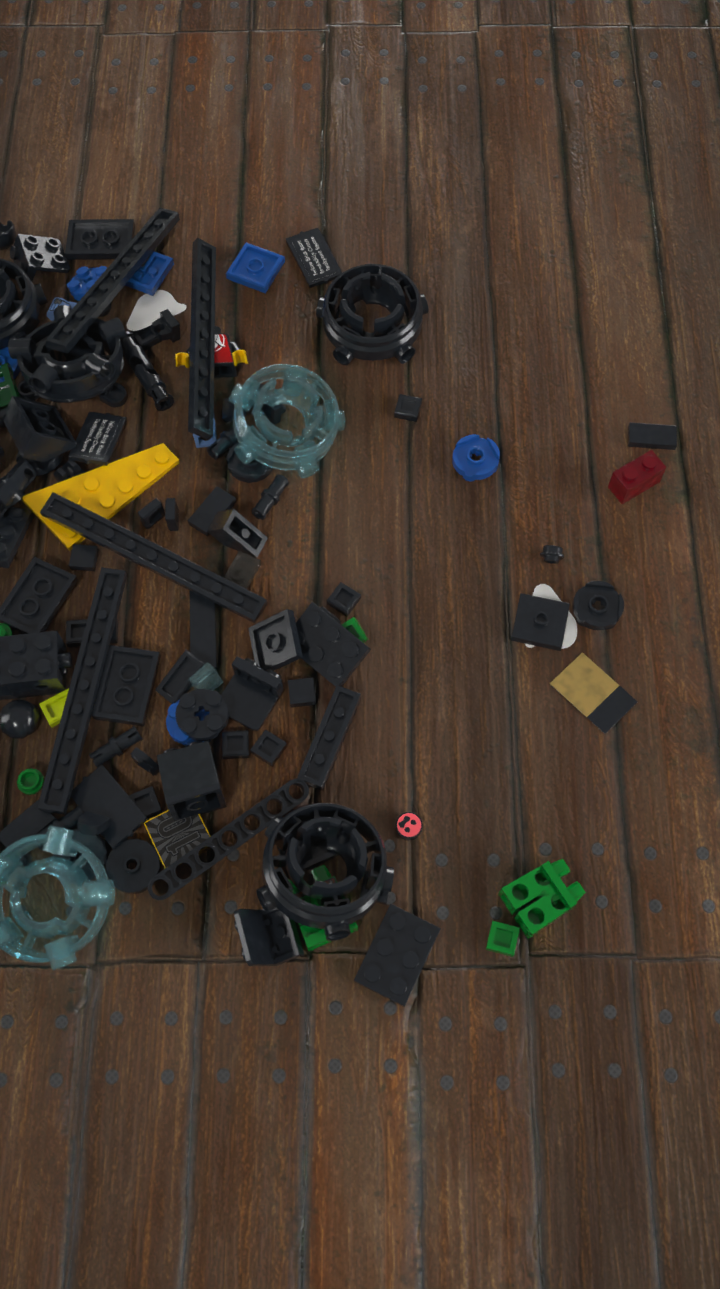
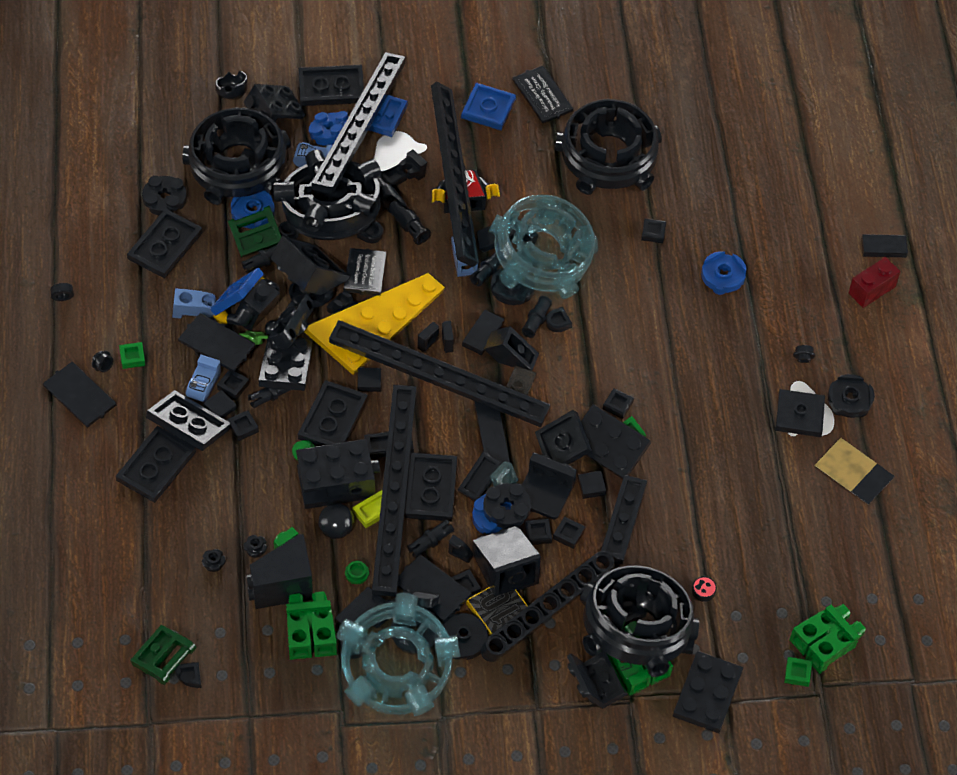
camera: 10 degrees left, 10 degrees down
none -> black tile [546,307,572,332]

